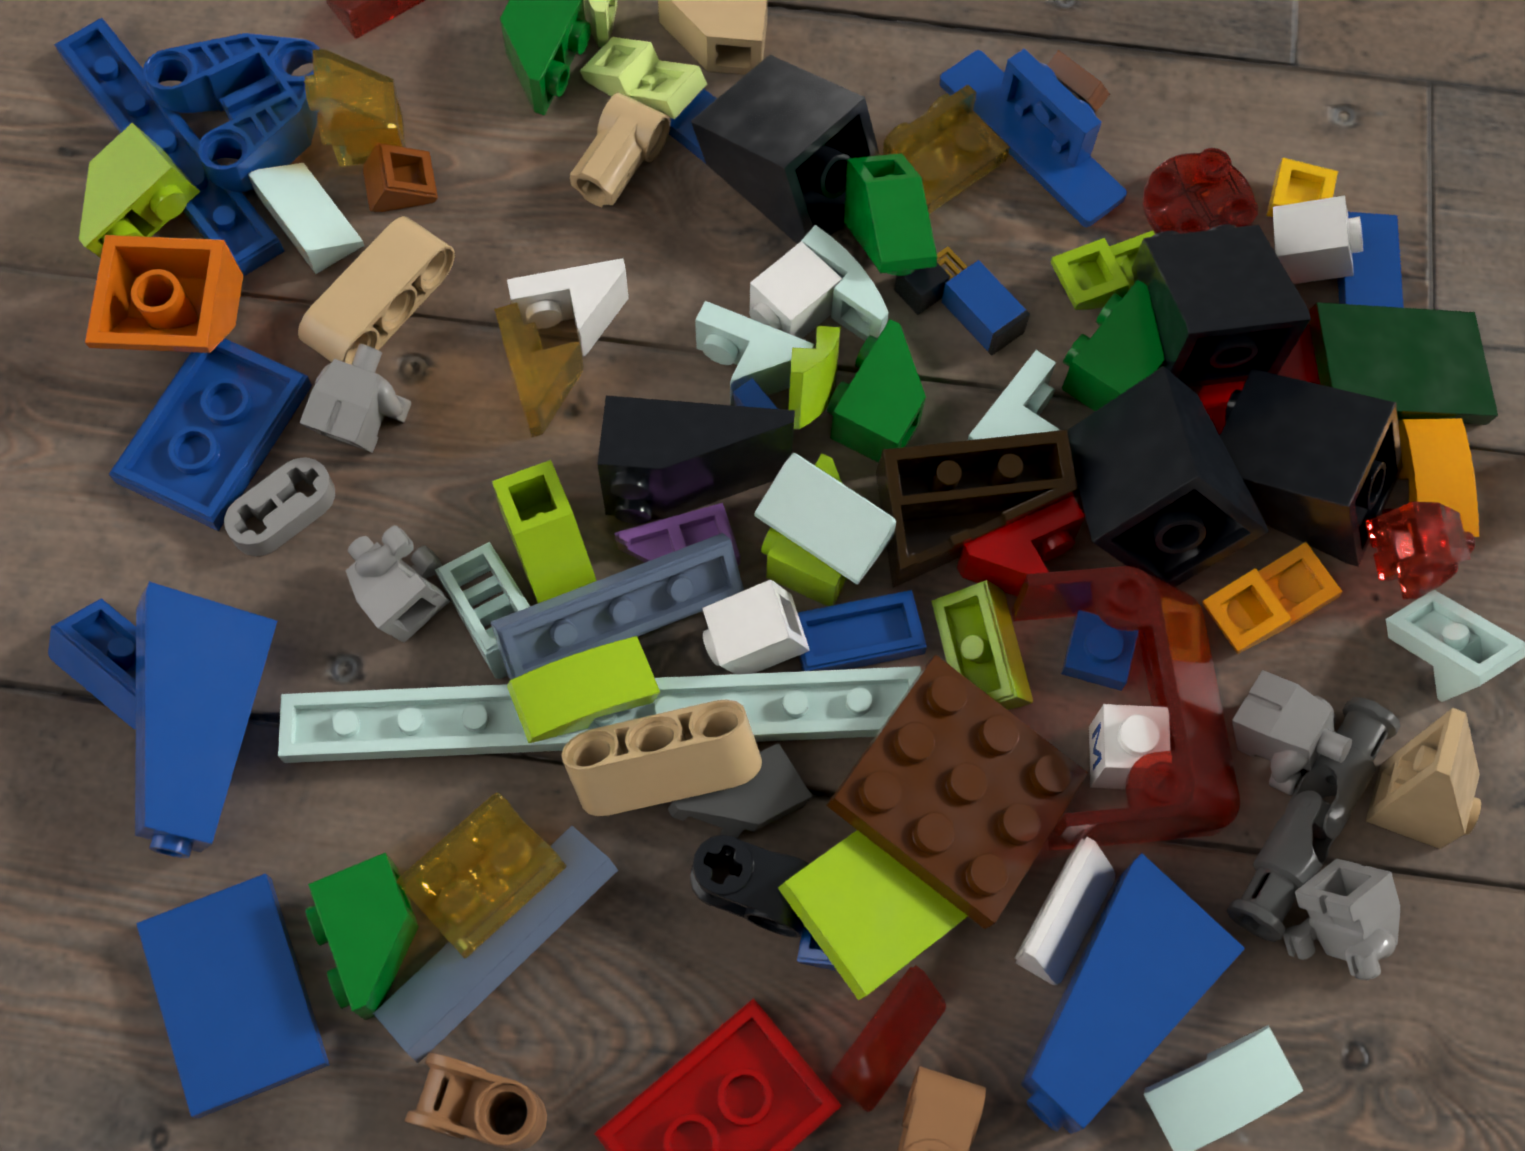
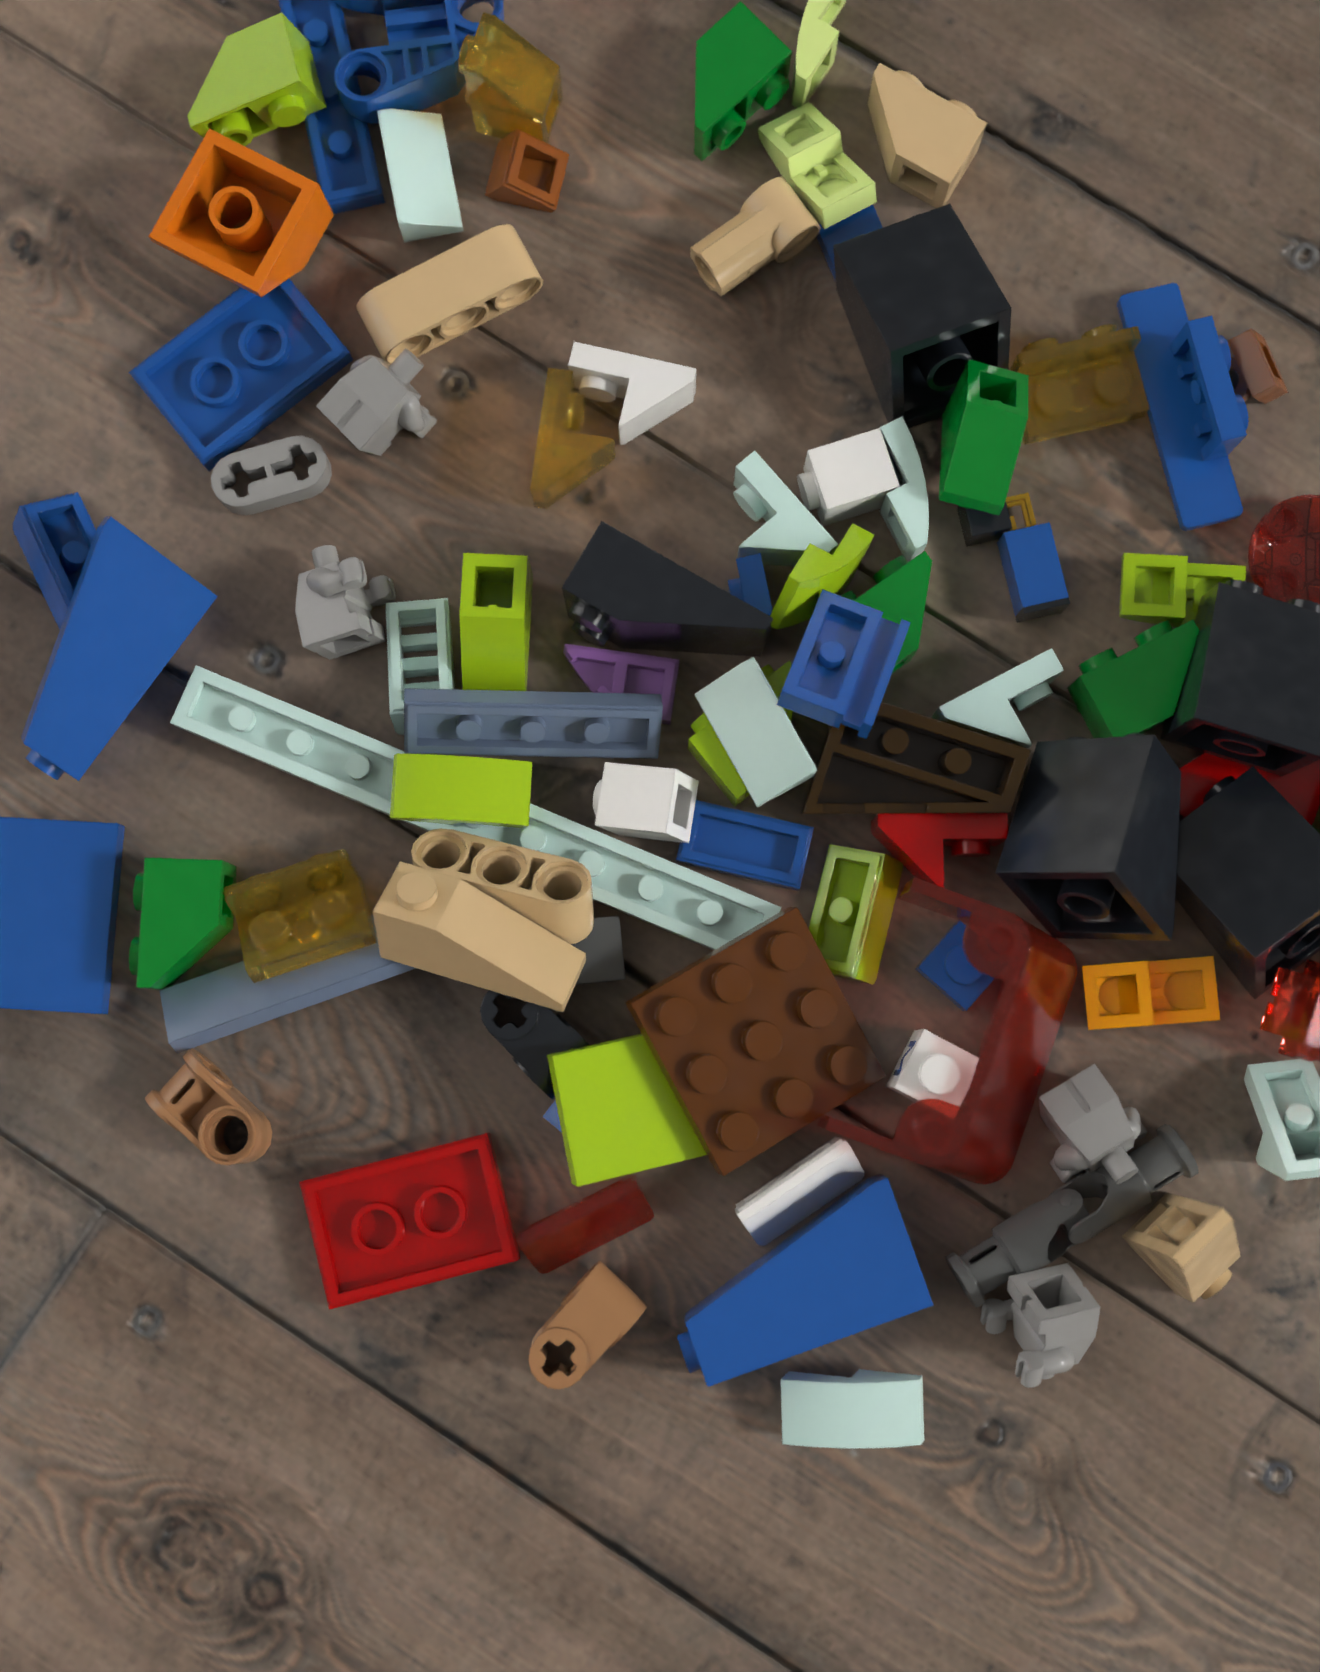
camera: 30 degrees right, 15 degrees up
none -> tan slope [373,862,586,1012]
none -> blue plate [777,589,911,739]

